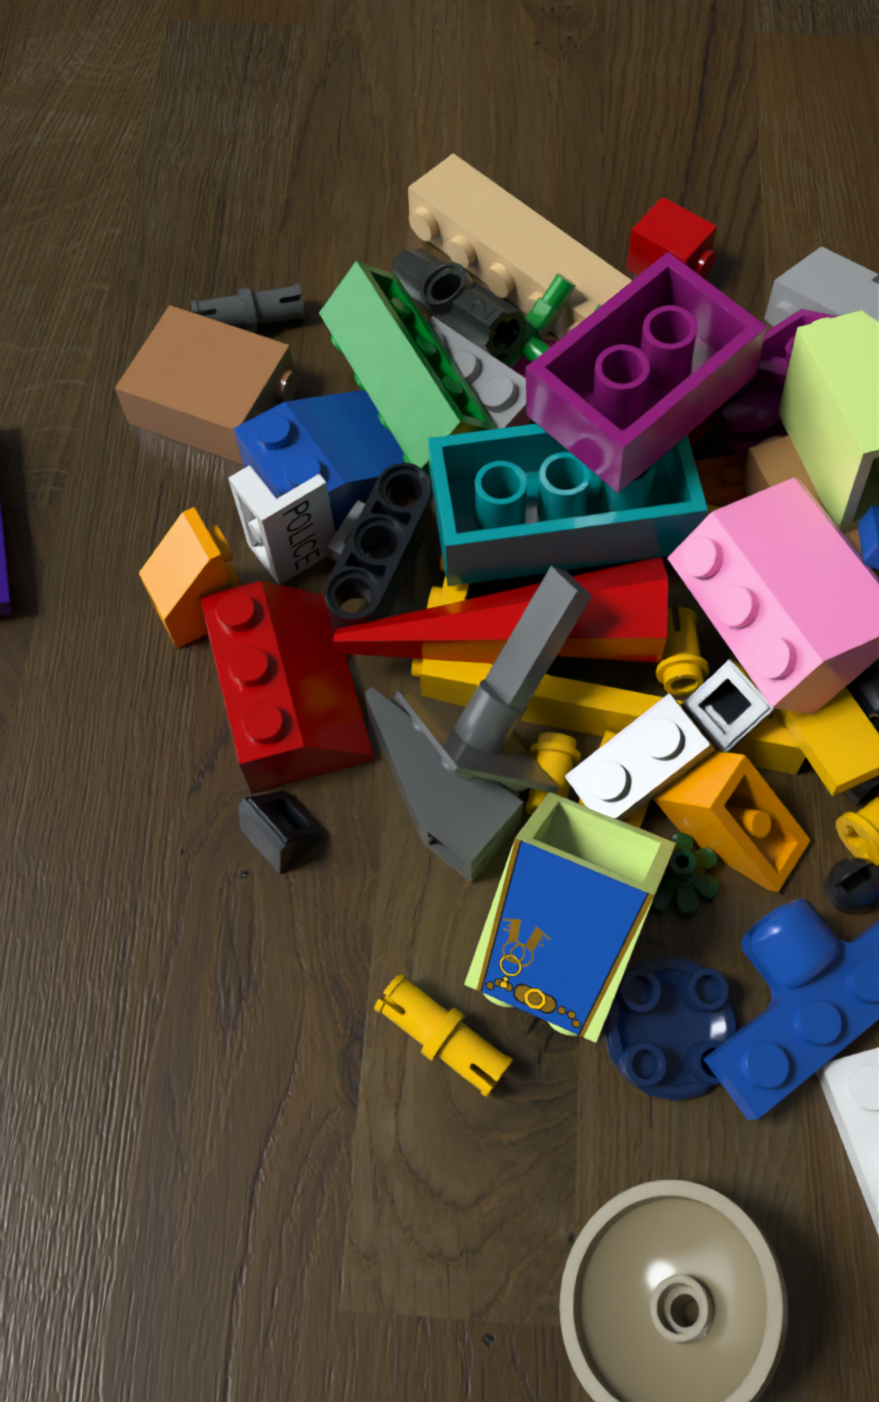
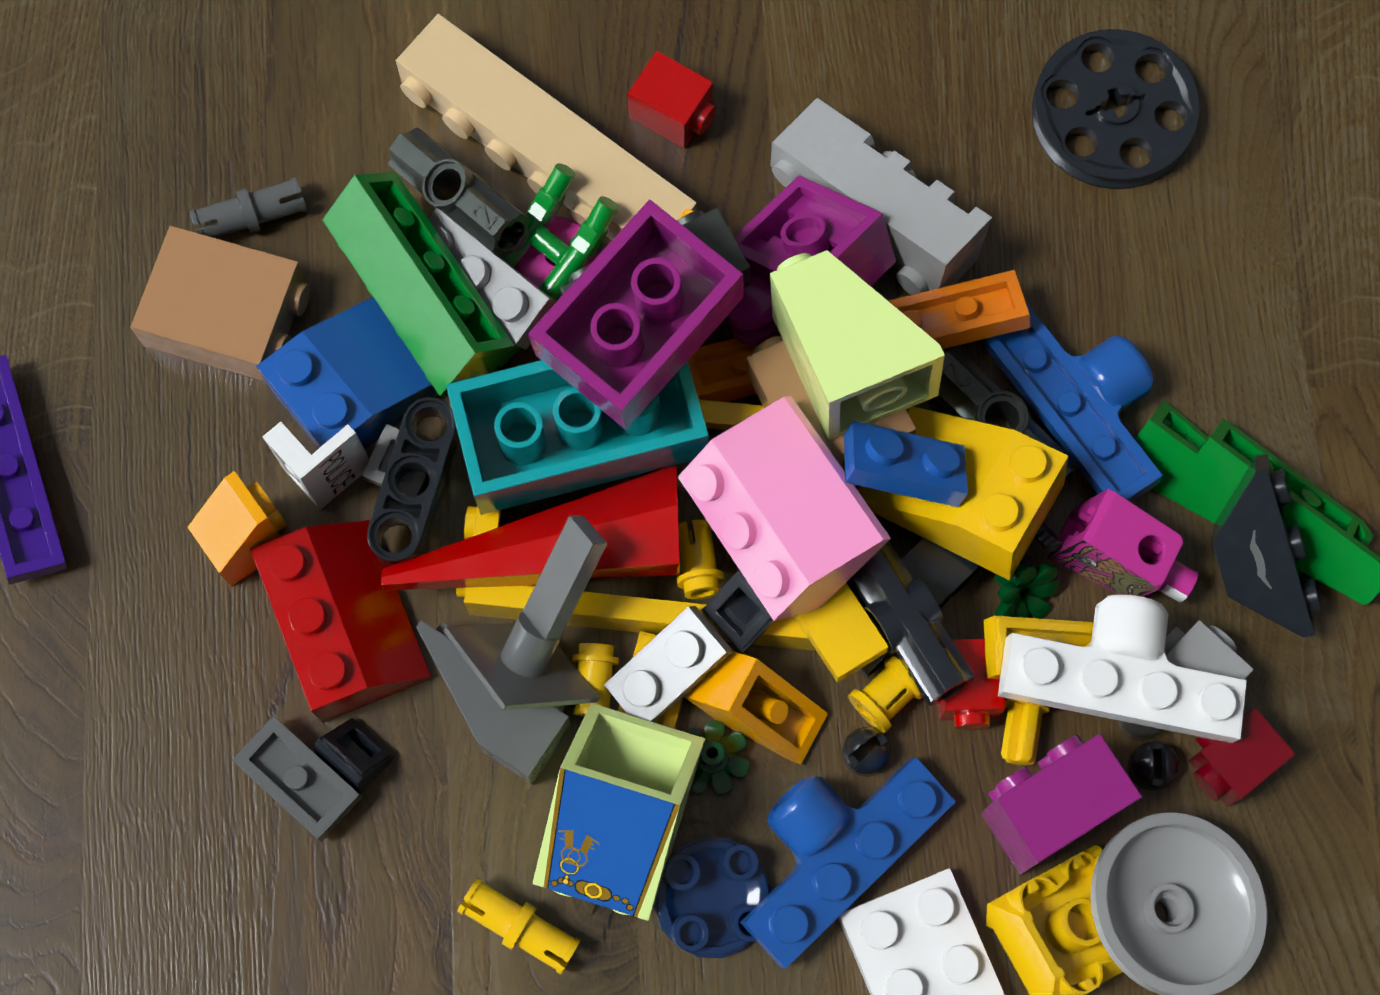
camera: 10 degrees left, 10 degrees up
none -> dark grey plate [232,716,363,842]

